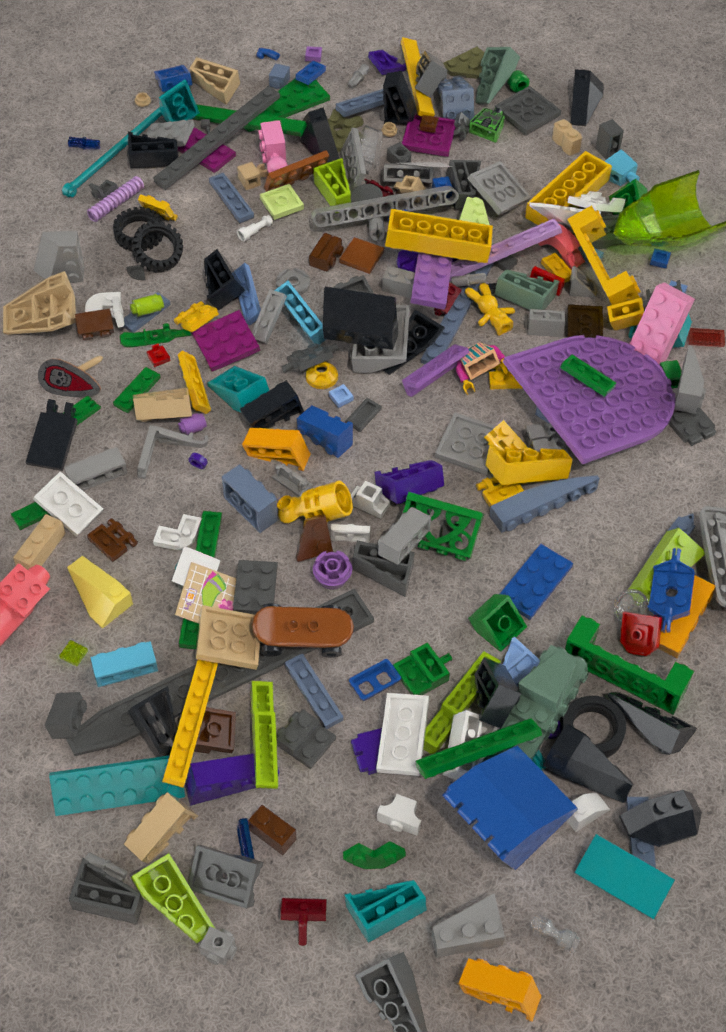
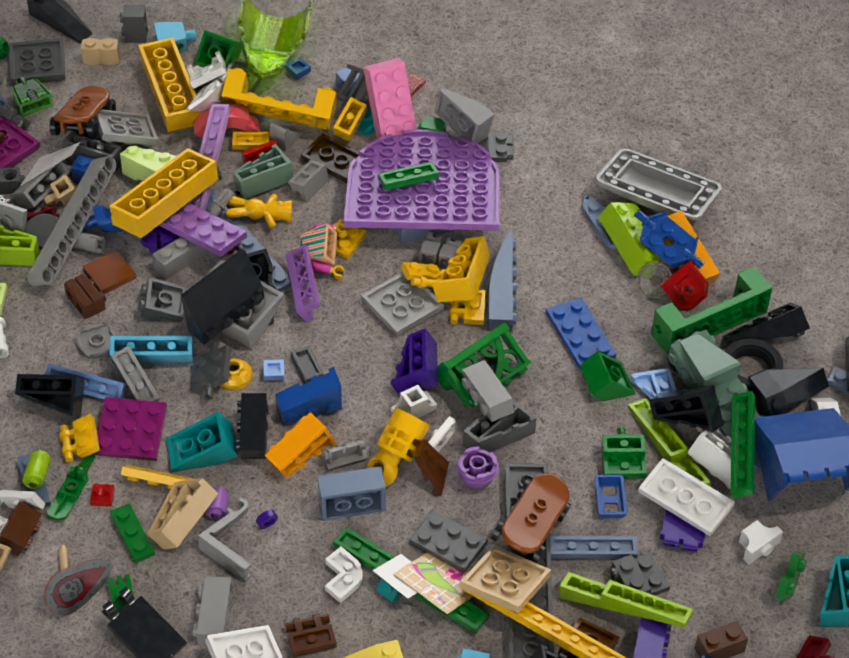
camera: 60 degrees left, 5 degrees down
none -> dark orange piece [49,86,116,138]

